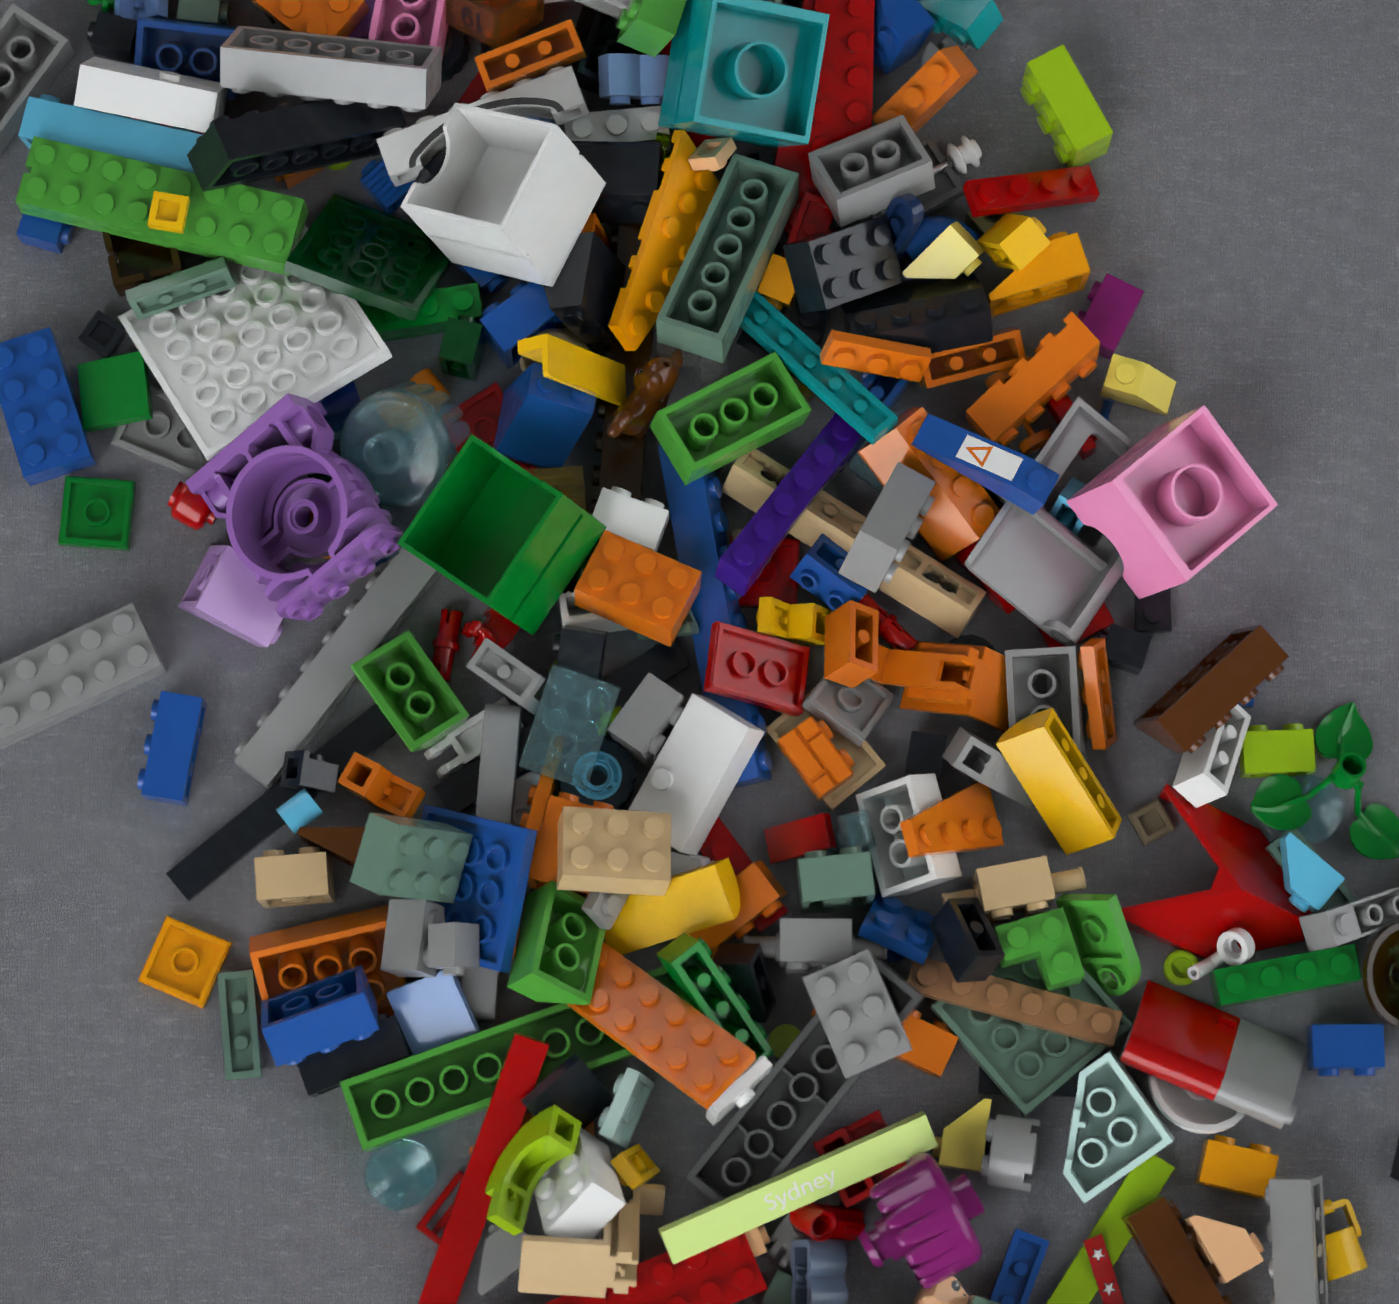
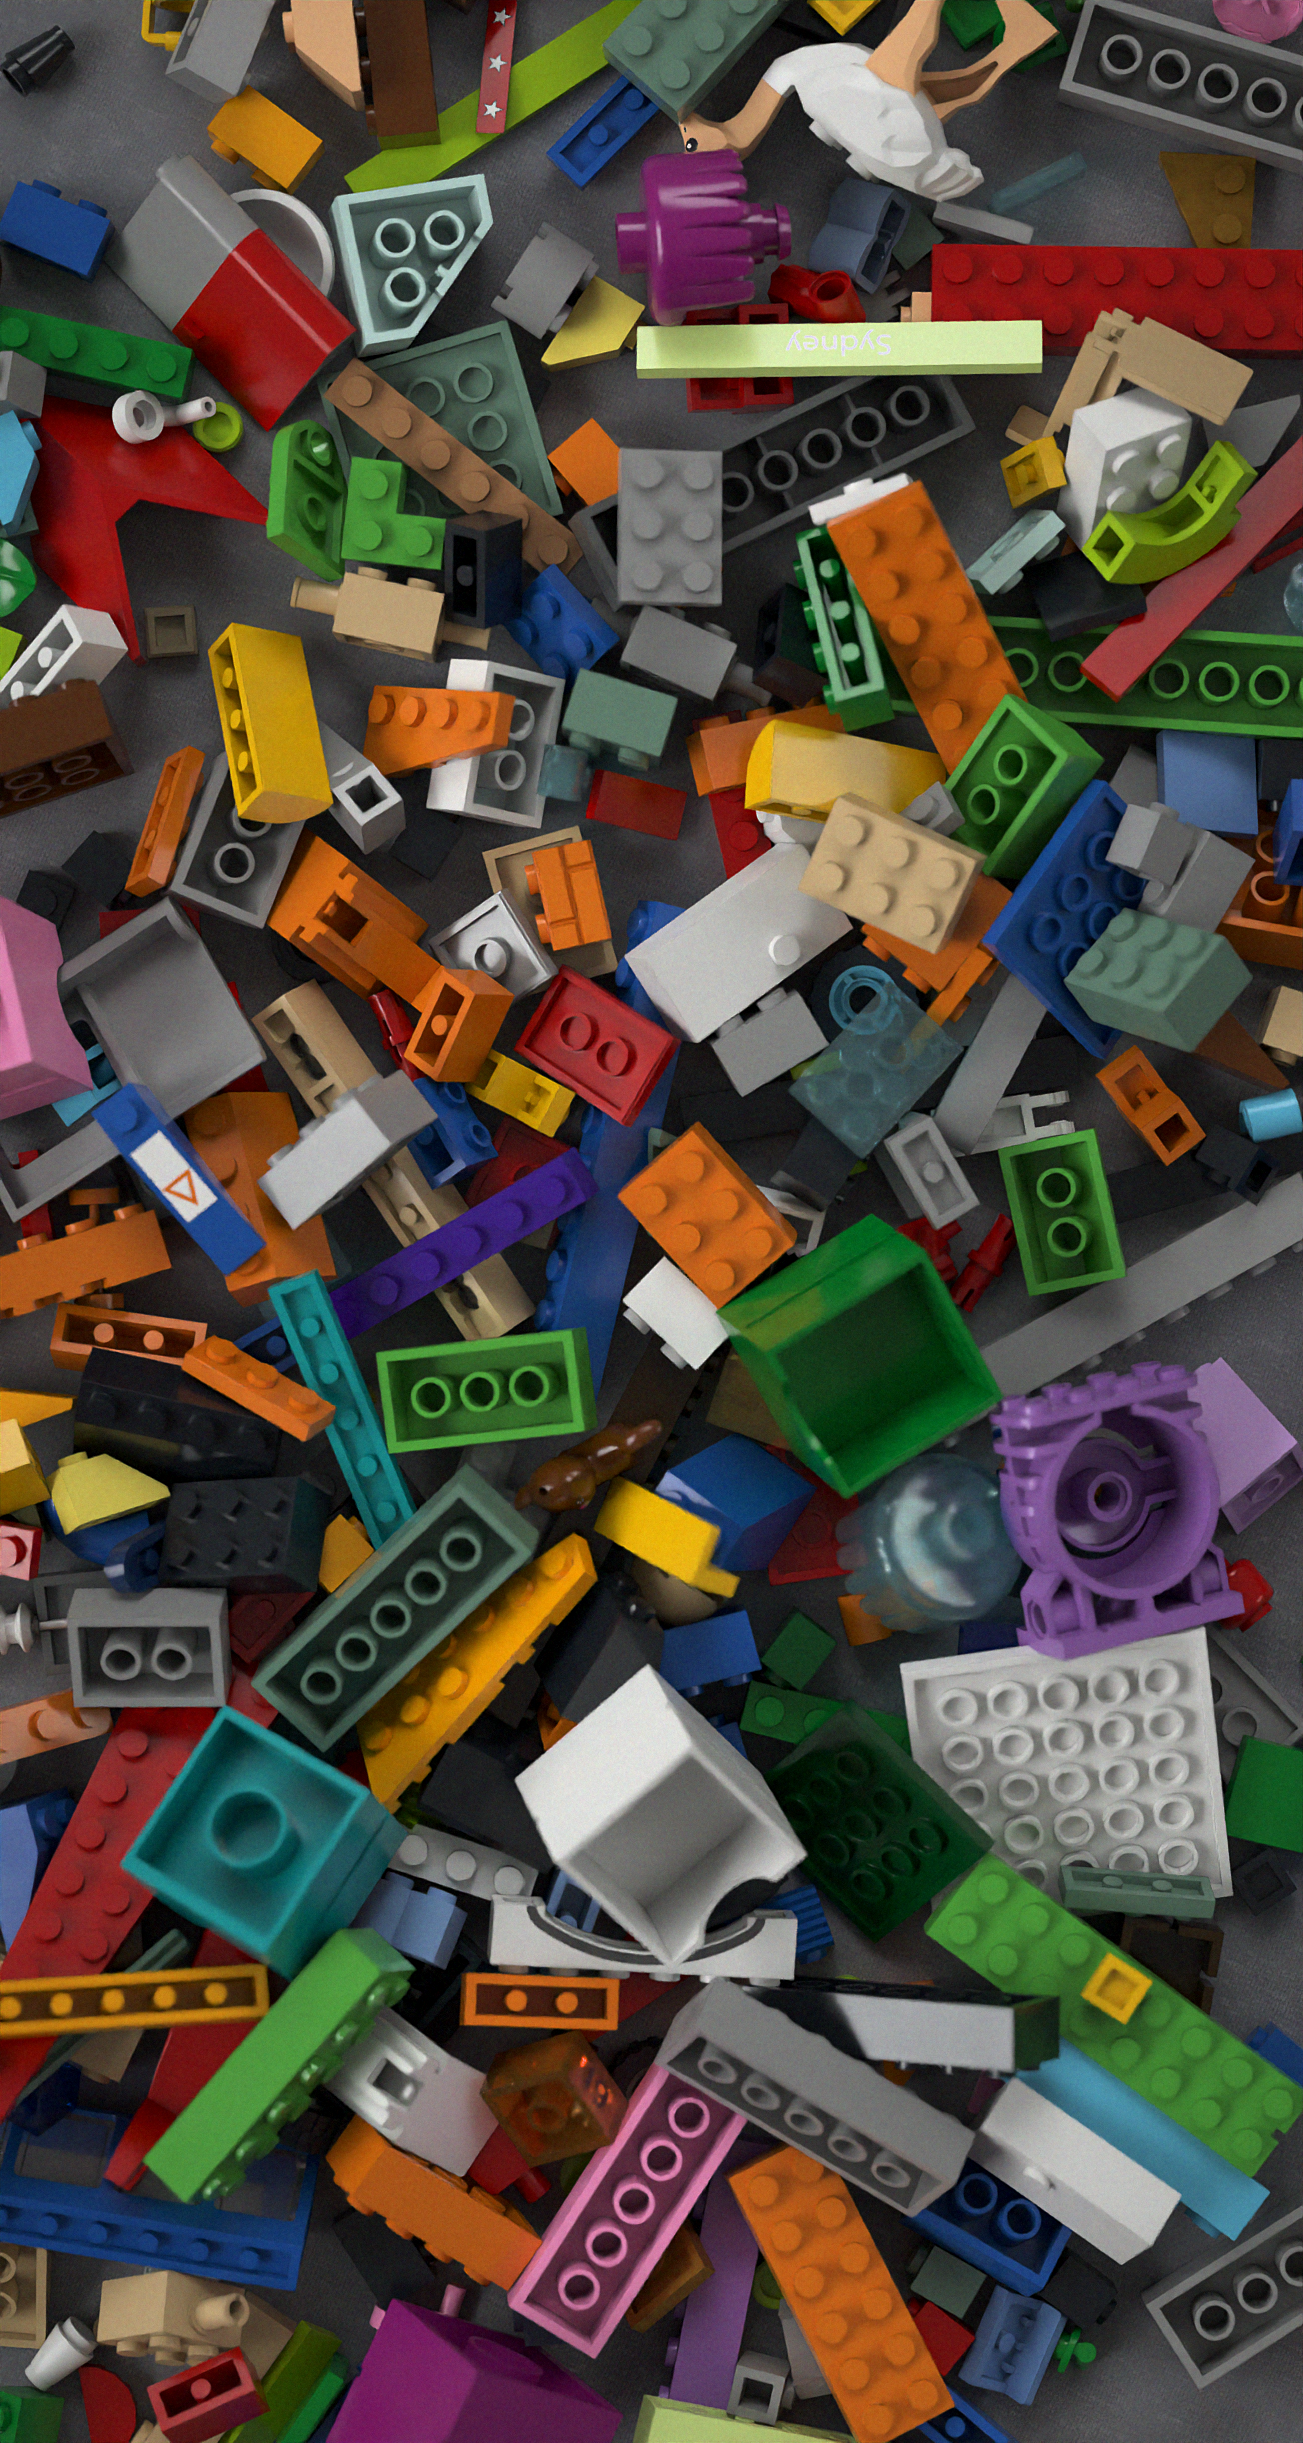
camera: 155 degrees left, 10 degrees up
light nougat plate [688,137,737,171] -> none
lime tile [768,1024,801,1059] -> none

